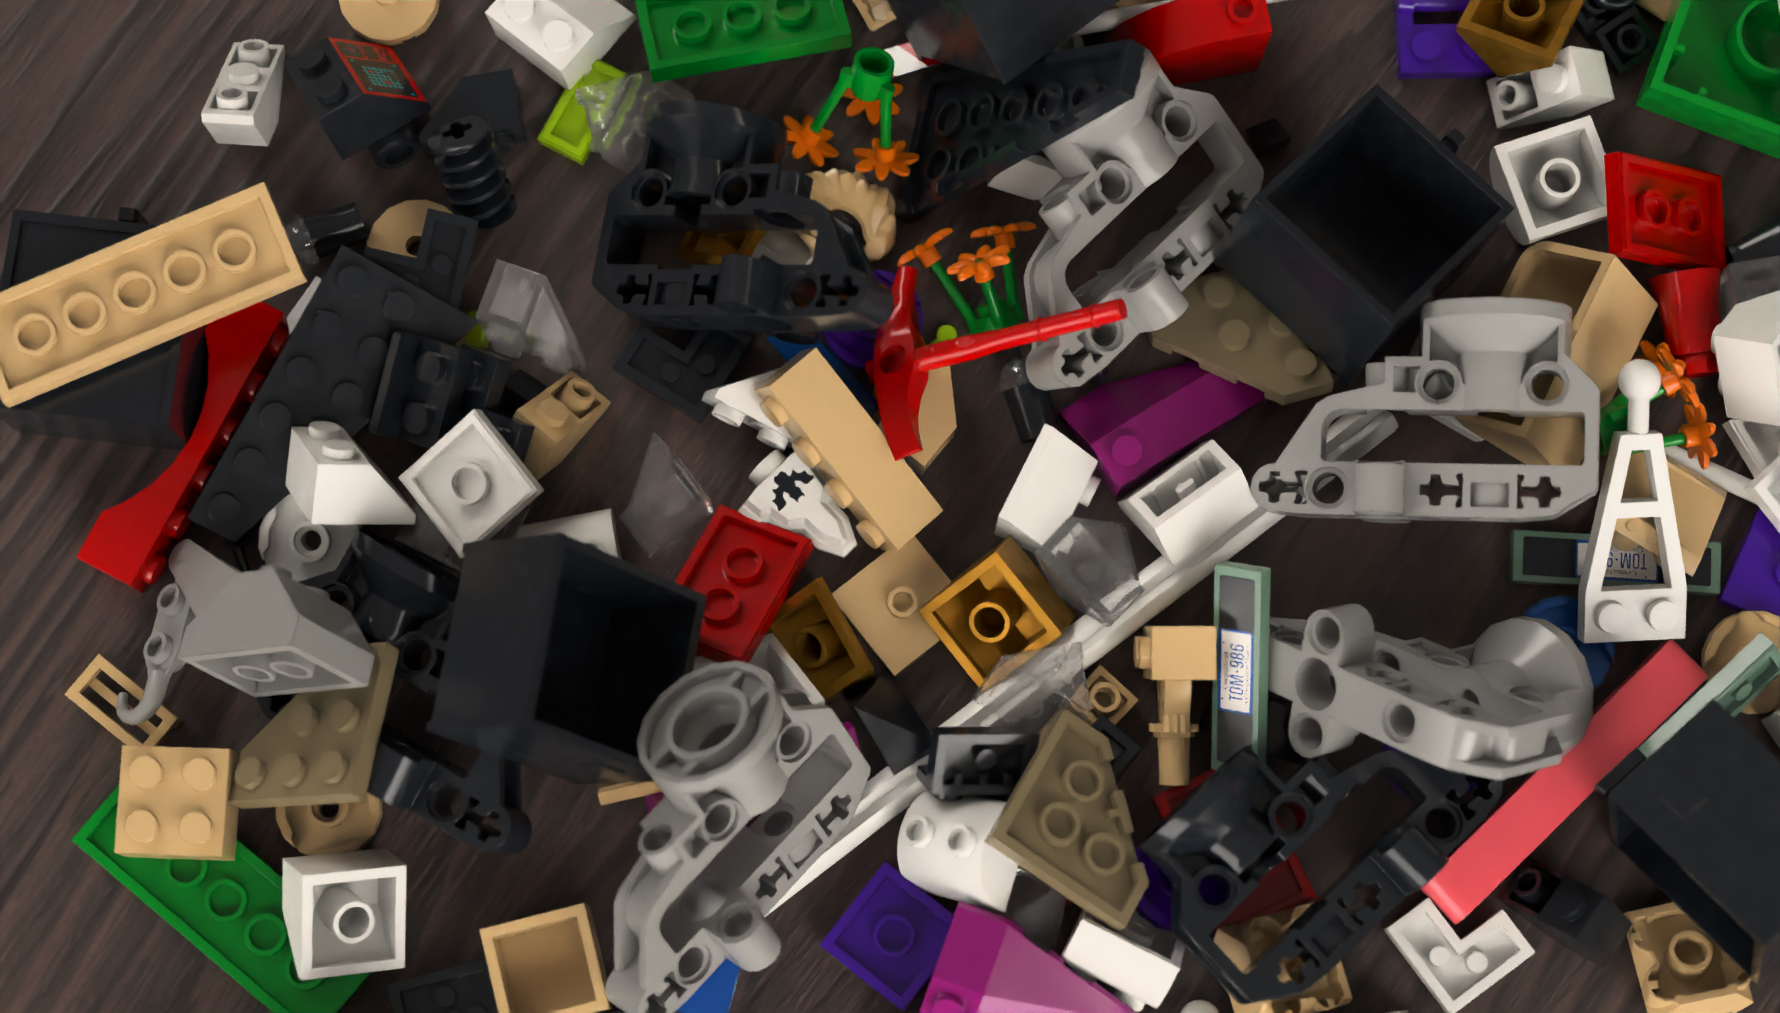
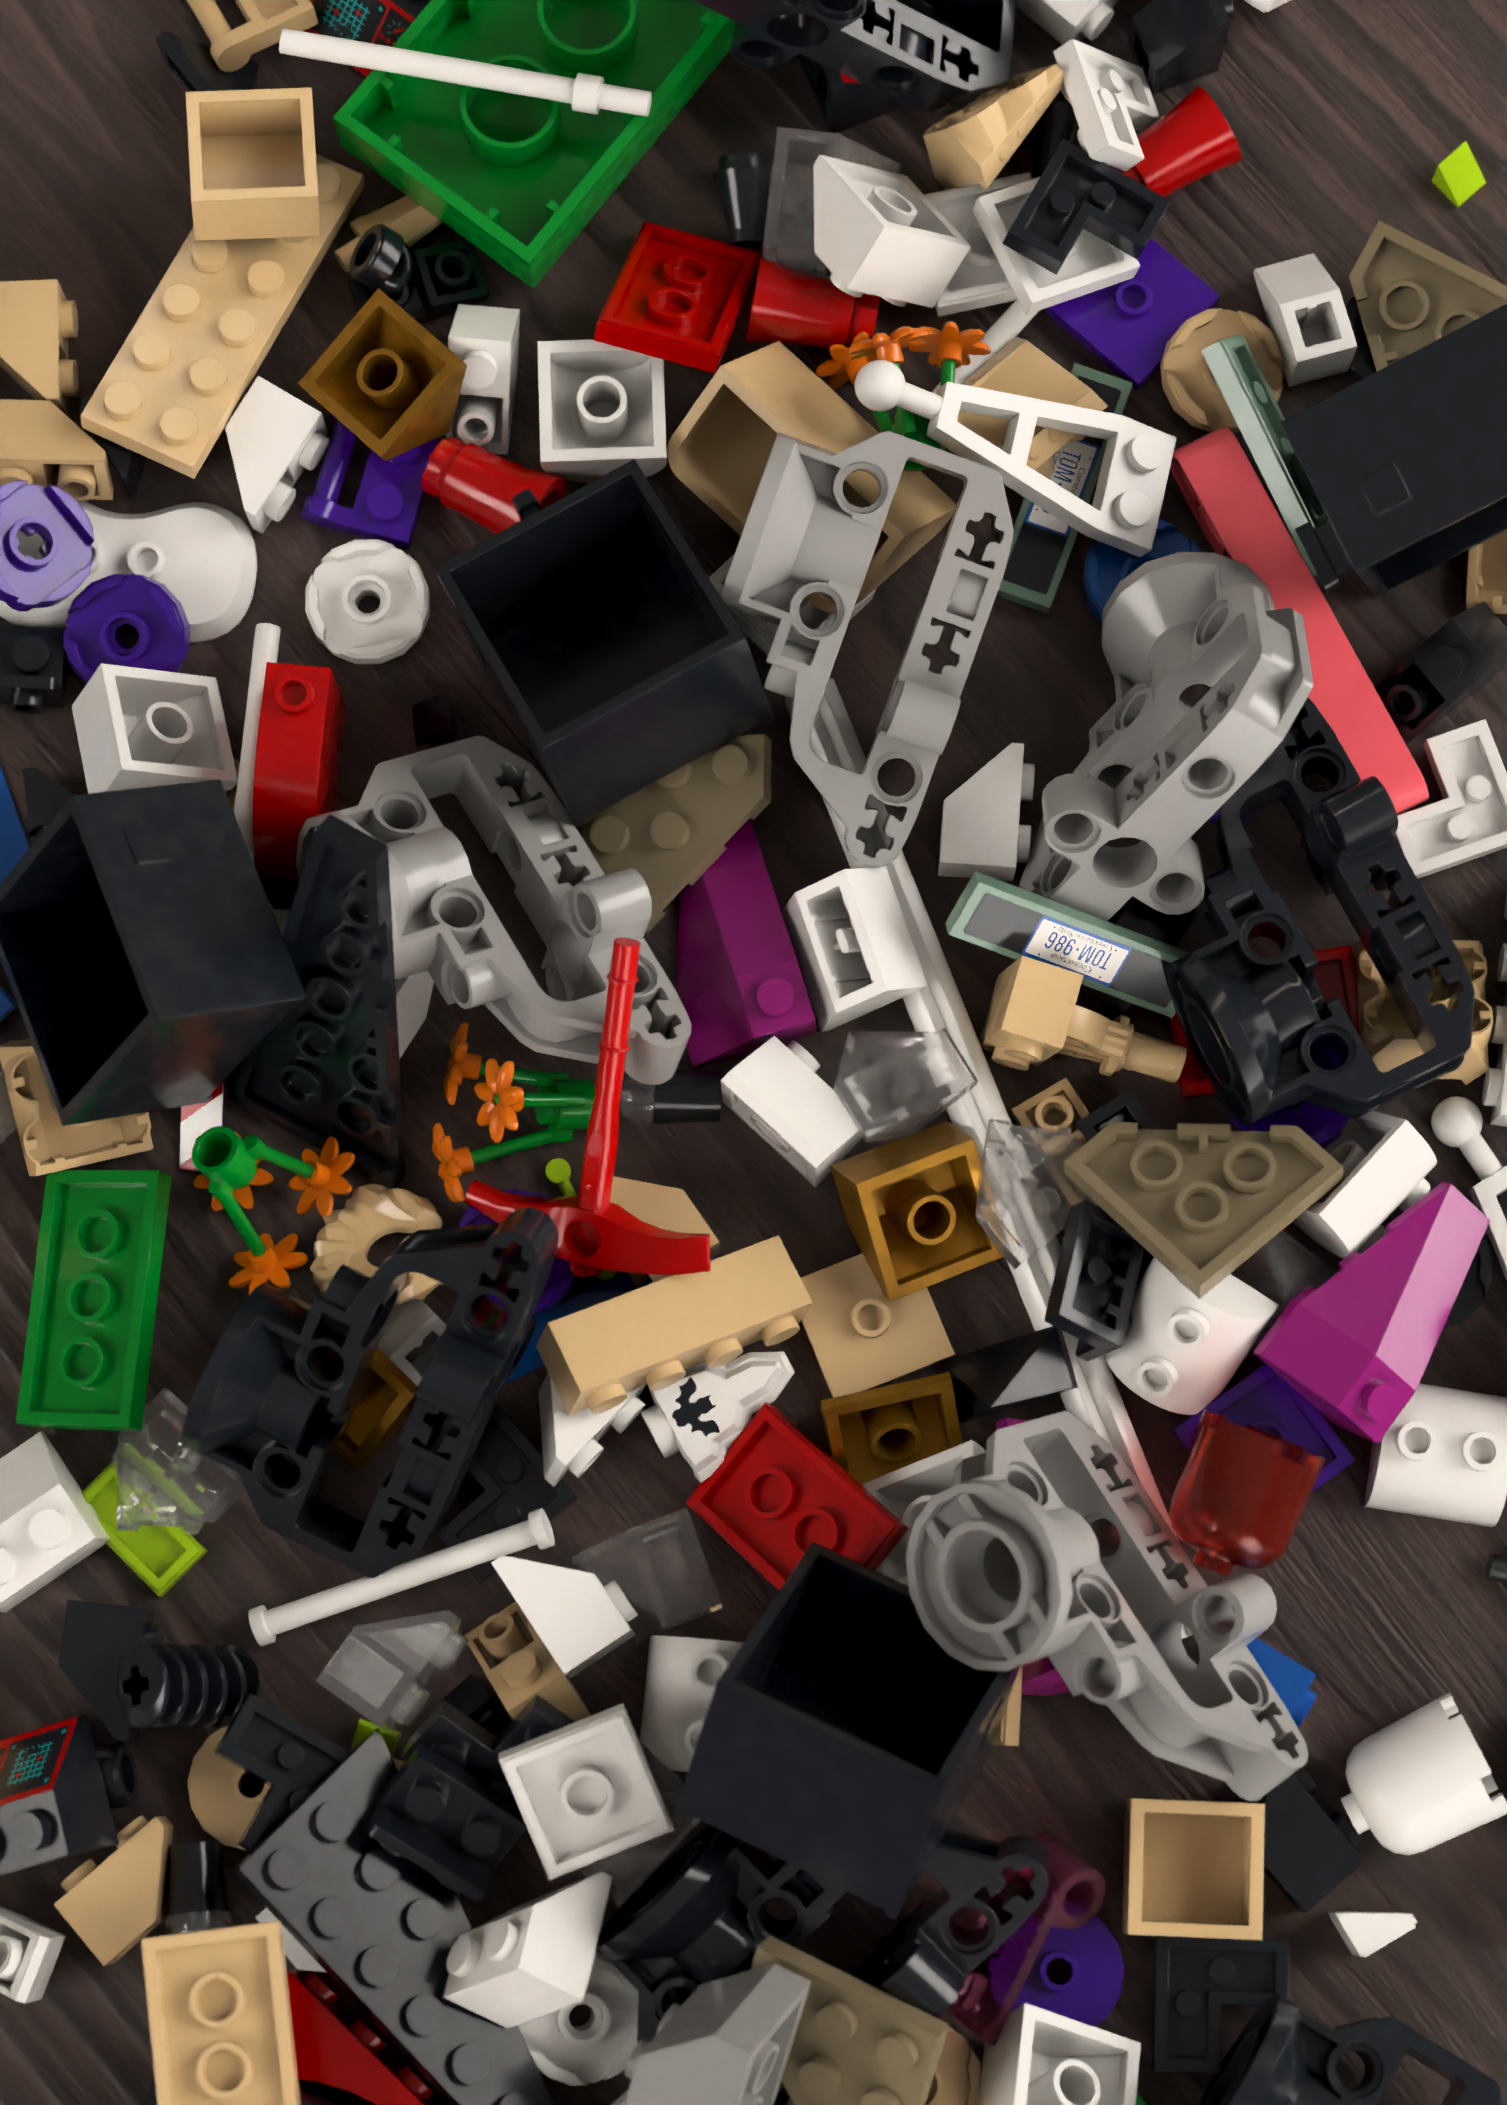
camera: 70 degrees left, 0 degrees up
none -> tan slope [53,1815,174,1966]
none -> white bar [248,1508,555,1647]
none -> white plate [305,539,430,664]
none -> red plant [421,437,566,535]
none -> white slope [491,1555,638,1678]
none -> white slope [938,743,1035,881]
none -> clear pink door [947,1833,1106,2045]
none -> dark purple plate [992,1903,1125,2027]
none -> clear red cylinder [1169,1409,1326,1577]

